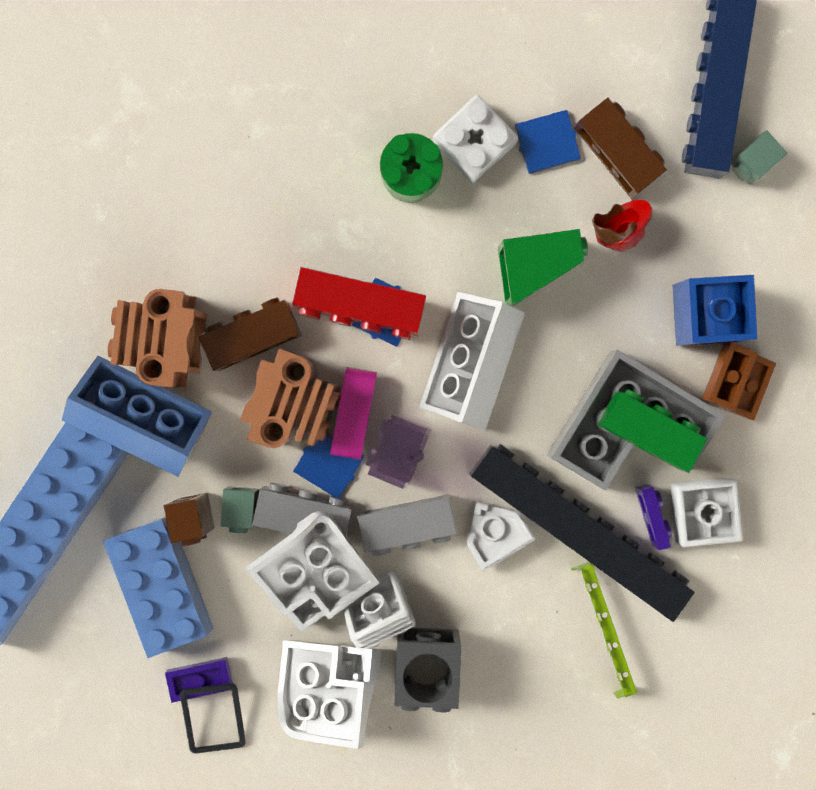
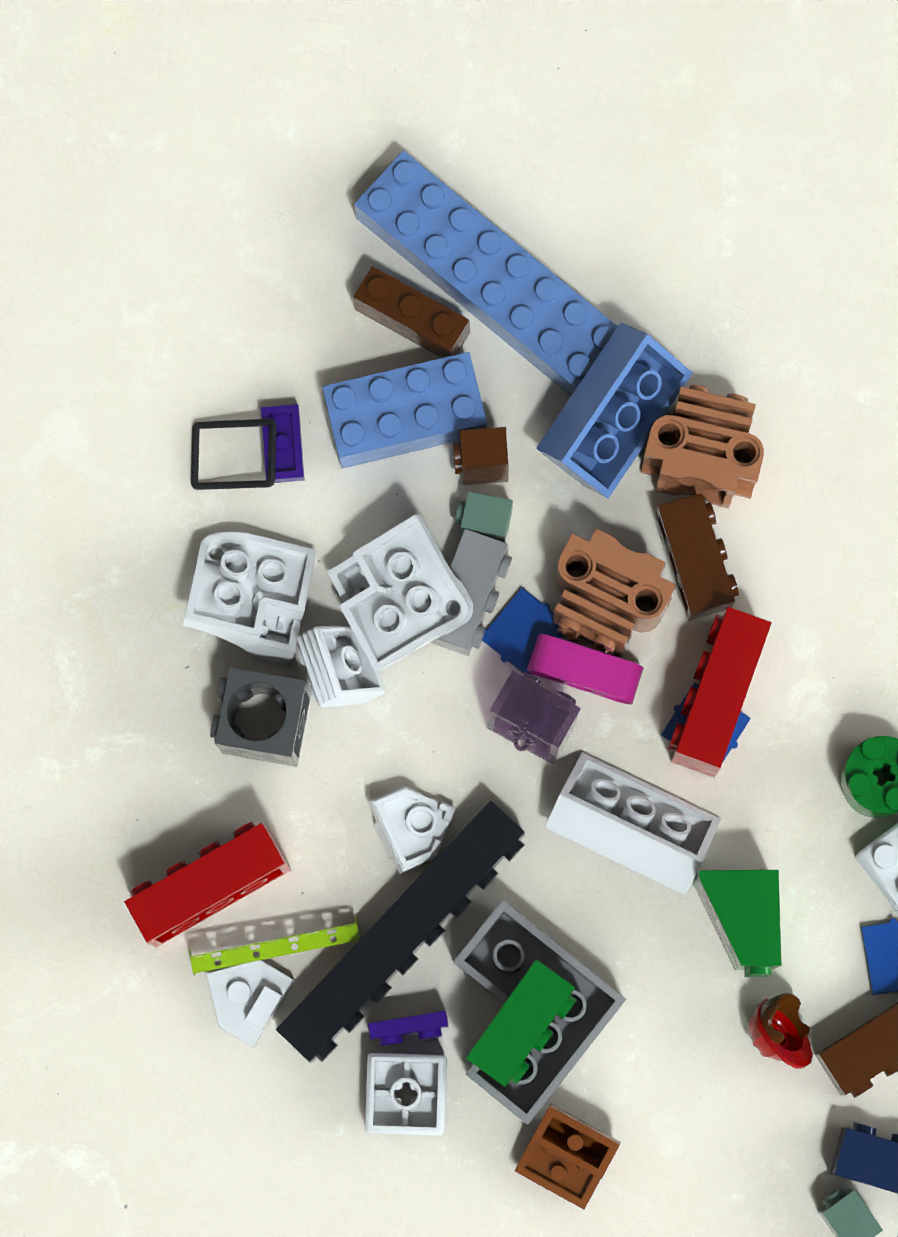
camera: 105 degrees right, 10 degrees down
light grey brick [357,494,456,556] -> none
blue brick [672,275,758,346] -> none
none -> red brick [124,822,291,948]
none -> white plate [207,960,294,1048]
none -> reddish brown brick [353,266,470,358]

